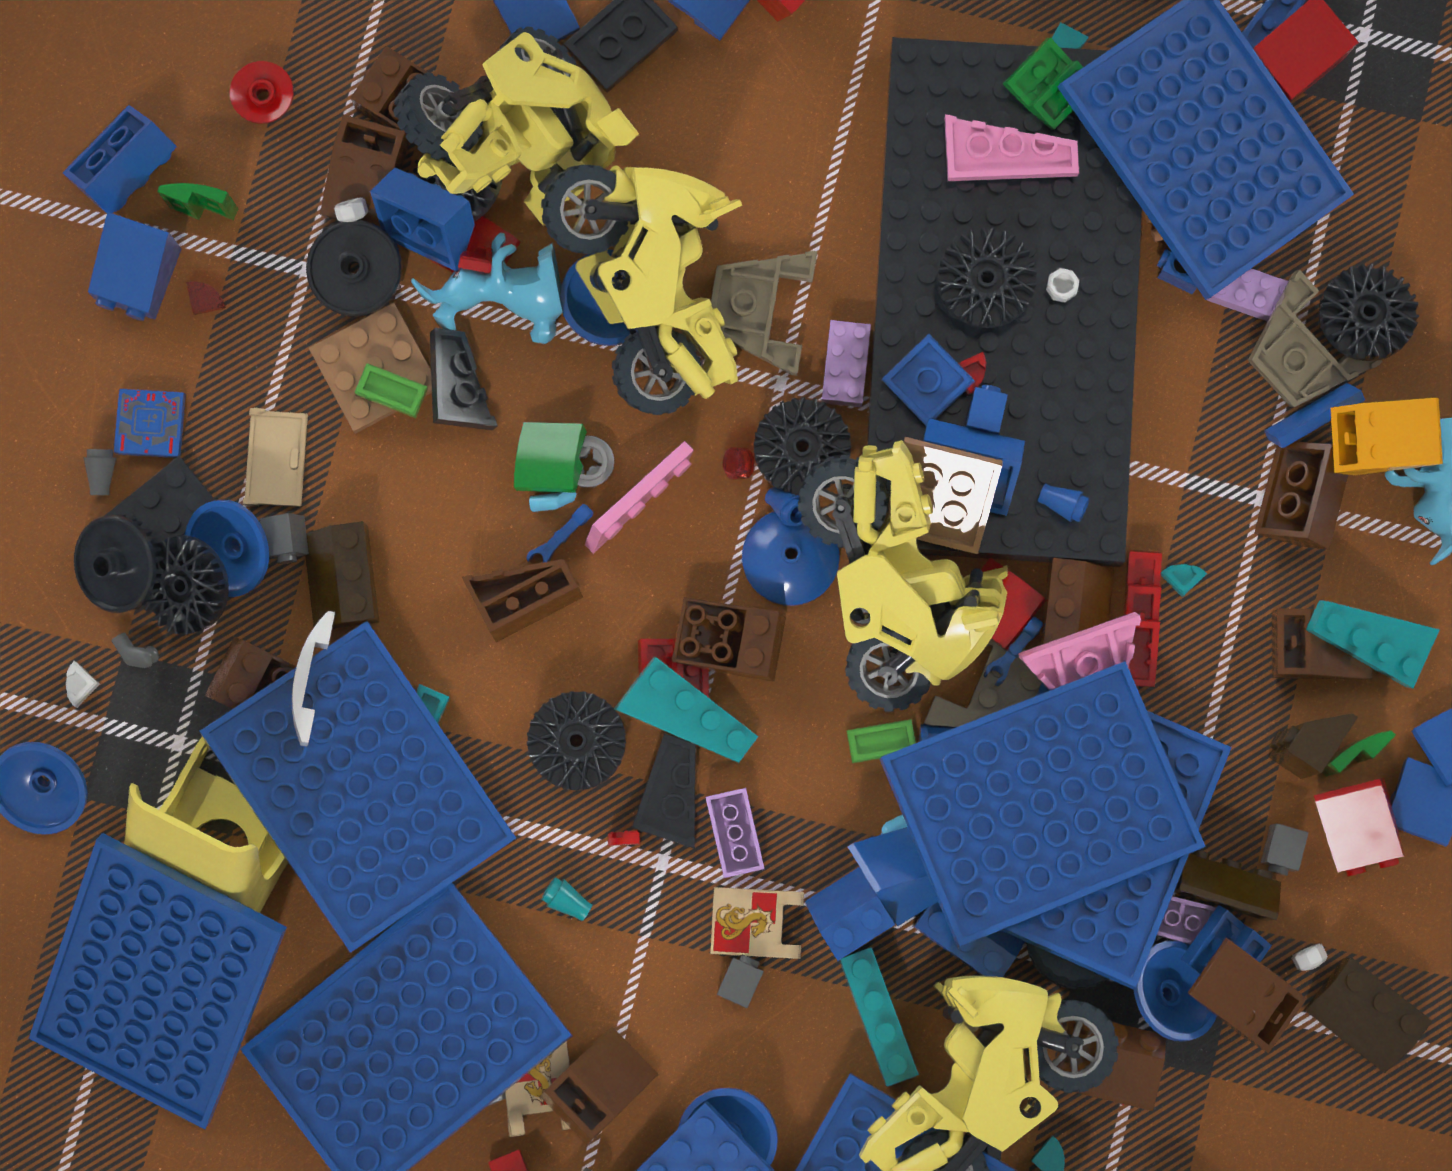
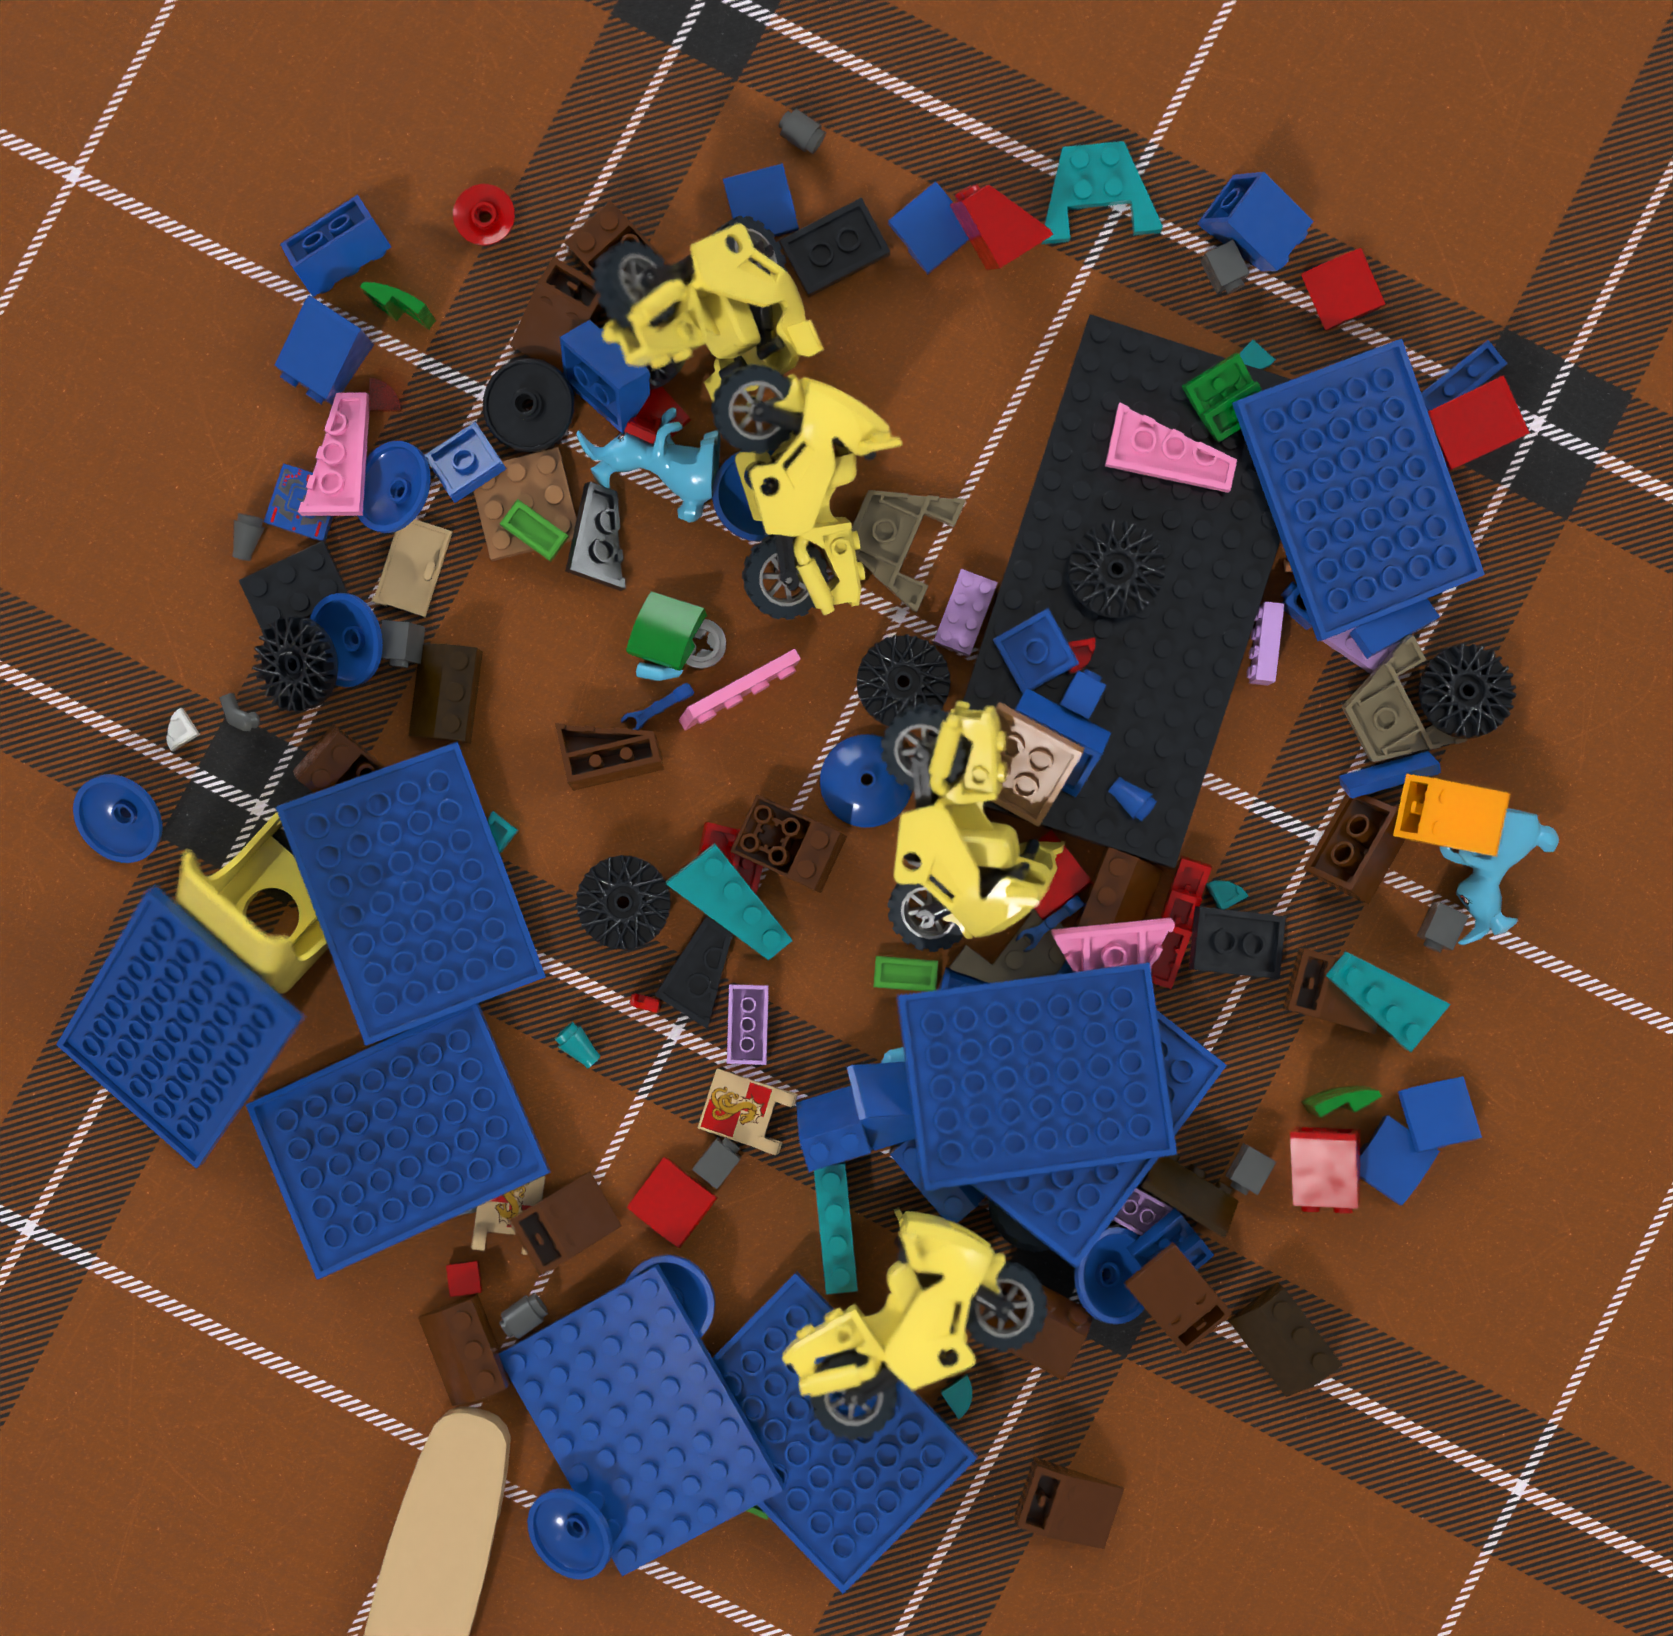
camera: 15 degrees right, 5 degrees up
black wheel [74,514,164,613] -> none
white slope [292,611,335,746] -> none
white tile [334,198,368,222] -> none
clear red tile [722,447,755,480] -> none
blue cone [765,487,802,526] -> none
white tile [1046,268,1079,302] -> none
dark brown slope [1268,713,1358,779] -> none
white tile [1292,943,1328,971] -> none
none -> bright pink wing [298,392,370,516]
none -> blue dish [358,441,431,533]
none -> tile [424,421,507,503]
none -> red slope [626,1157,718,1248]
none -> black plate [1189,907,1286,979]
none -> lavender piece [1247,602,1284,686]
none -> blue tile [1349,599,1440,659]
none -> dark grey brick [1417,902,1469,953]

